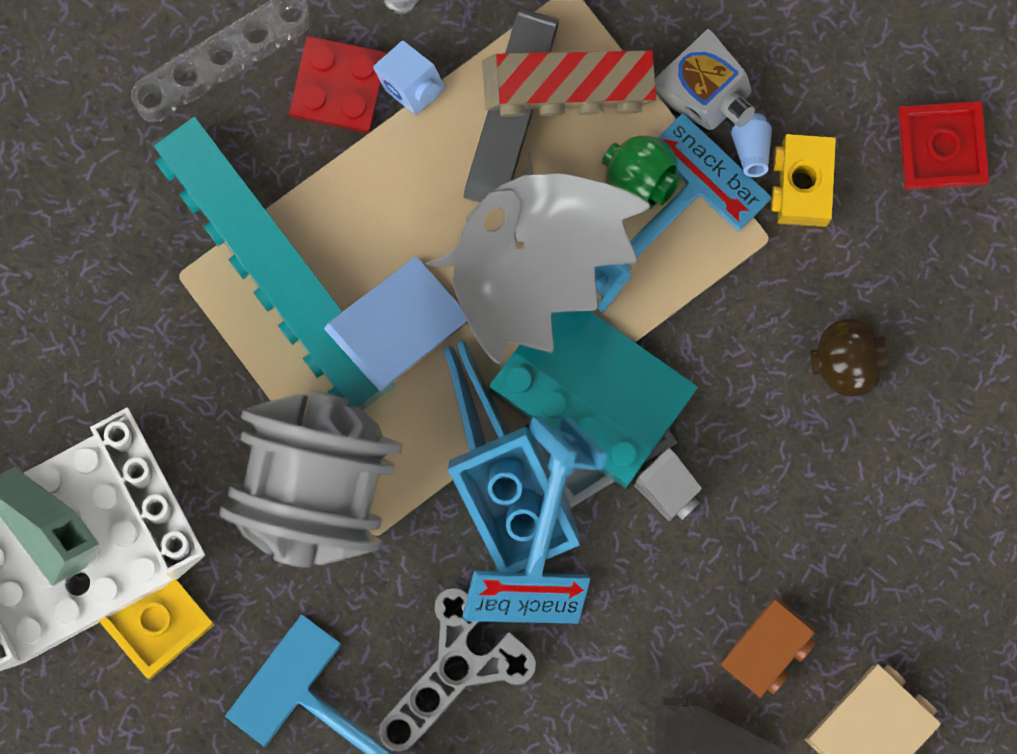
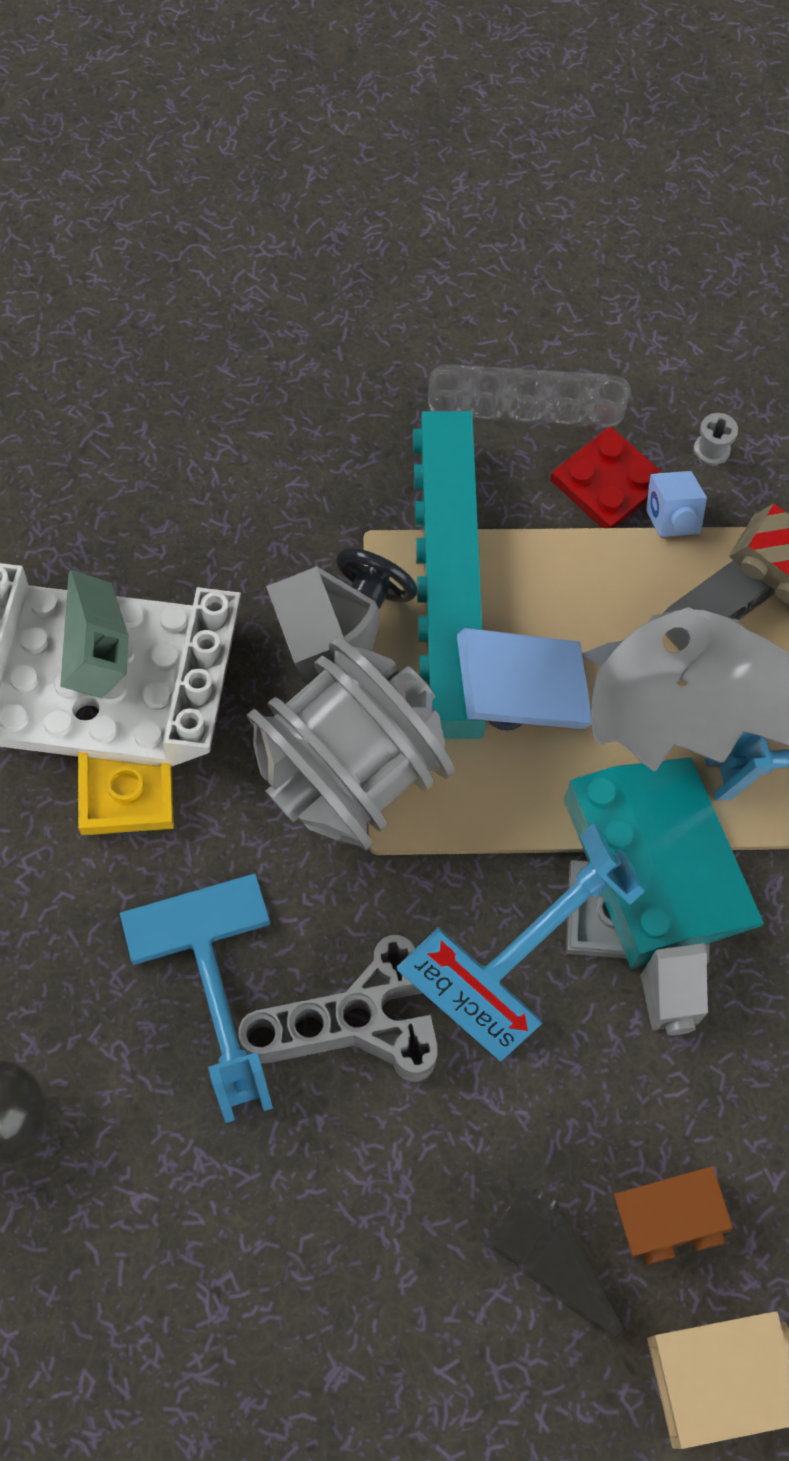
camera: 35 degrees right, 15 degrees down
dark azure slope [444,340,580,572] -> none
none -> light grey piece [266,548,418,686]

